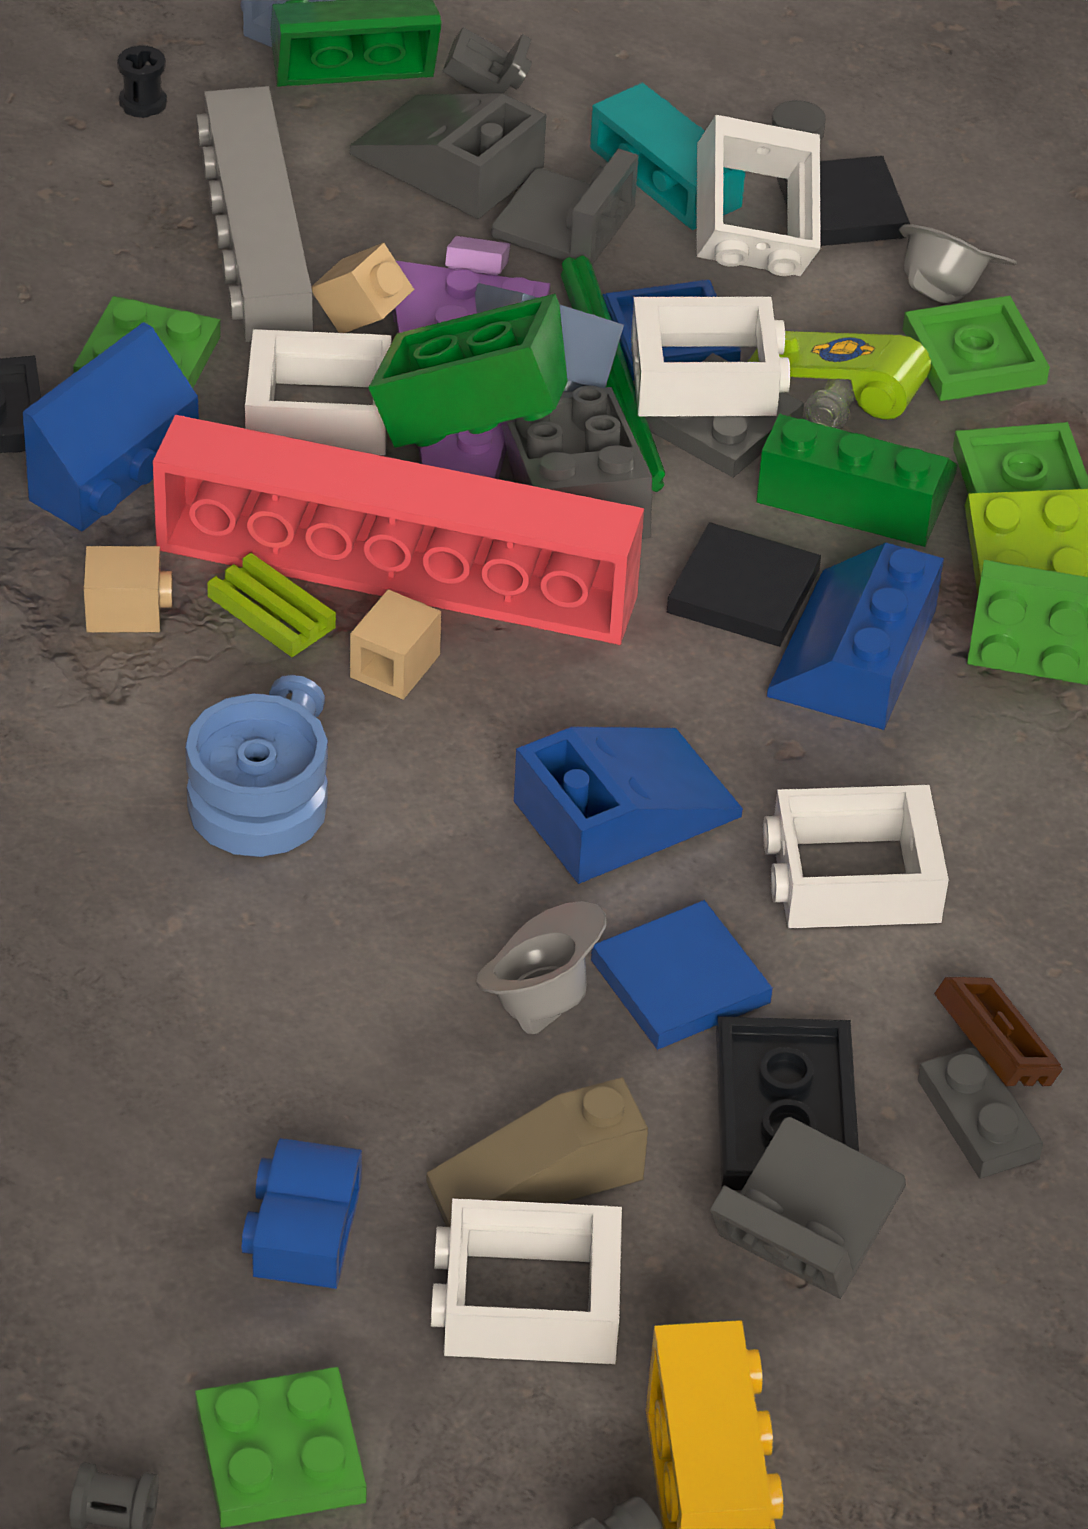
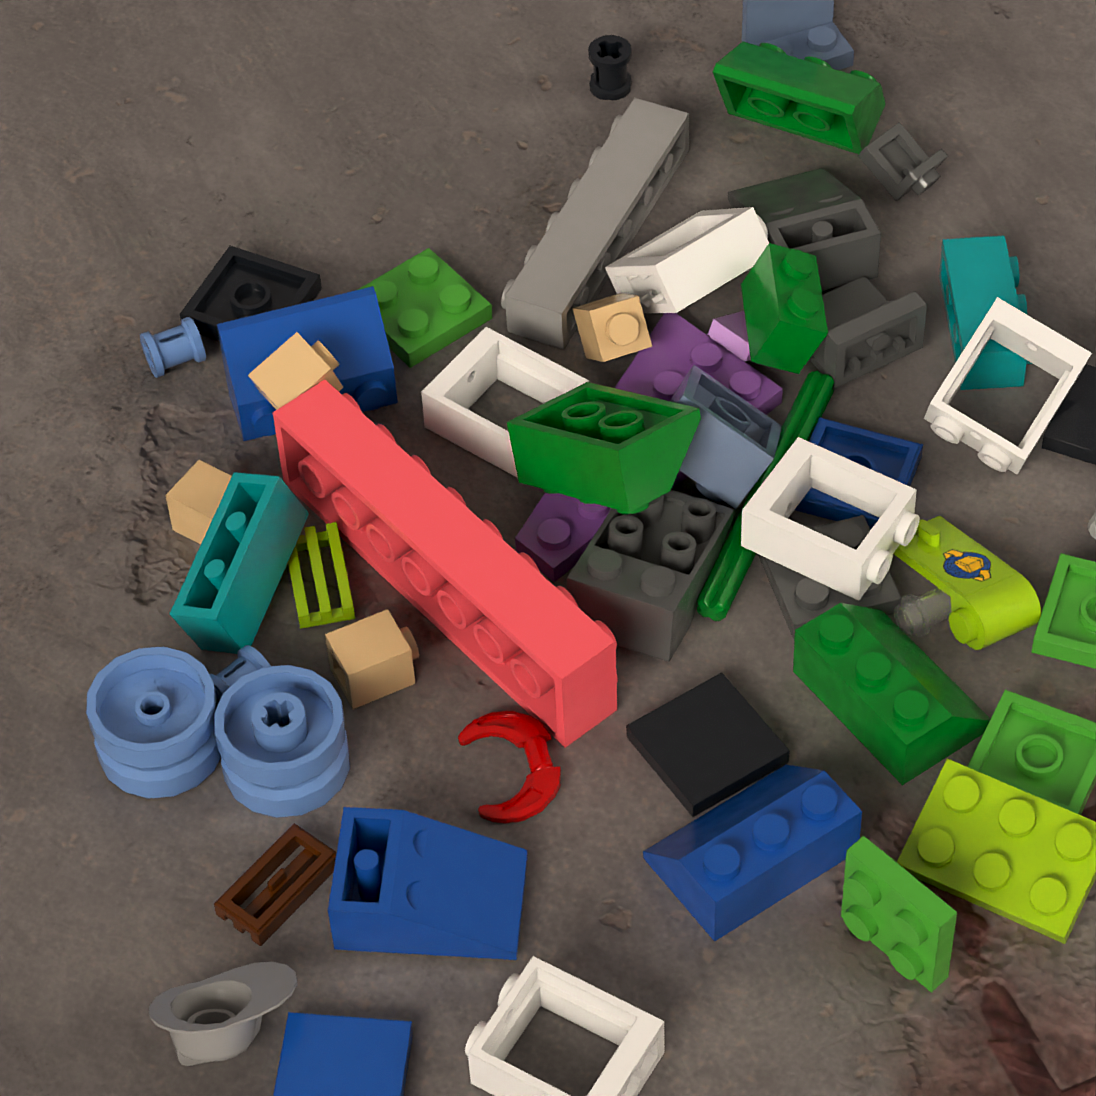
camera: 40 degrees right, 5 degrees up
none -> teal brick [169,472,309,654]
none -> medium blue wheel [214,665,350,818]
none -> reddish brown tile [214,823,337,946]
none -> tan brick [248,332,343,410]
none -> red piece [458,711,561,823]
none -> white window [605,207,769,313]
none -> green brick [741,243,828,374]

